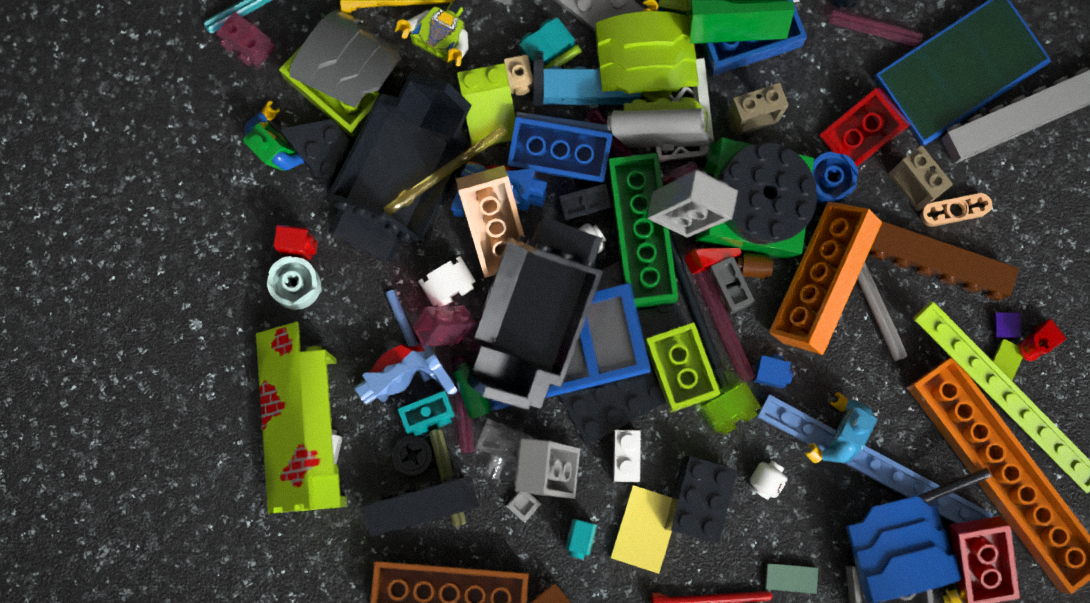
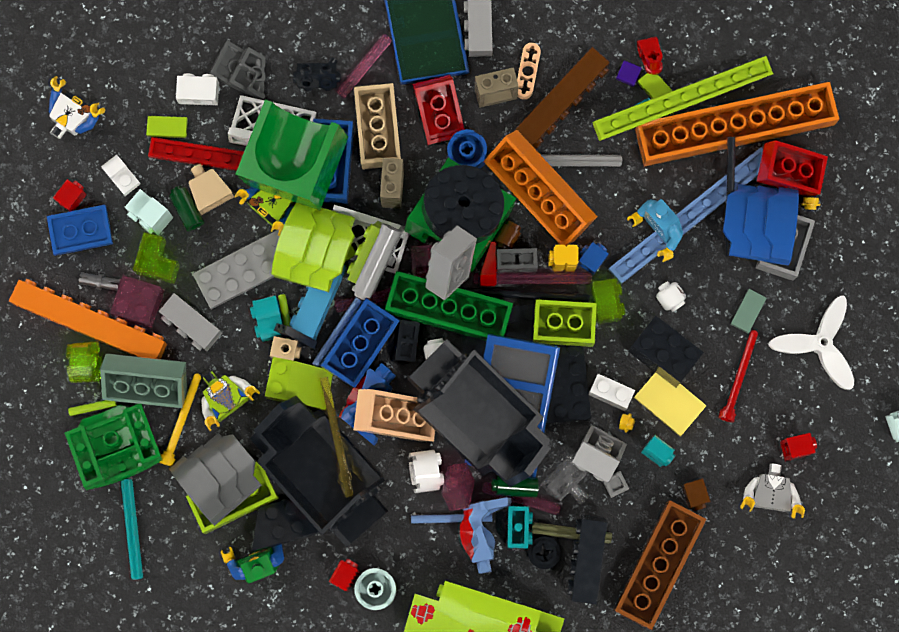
camera: 65 degrees left, 0 degrees up
clear pink brick [216,11,276,69] -> none
none -> tan brick [354,83,401,169]
none -> yellow brick [548,245,578,272]
none -> yellow plate [619,413,635,433]

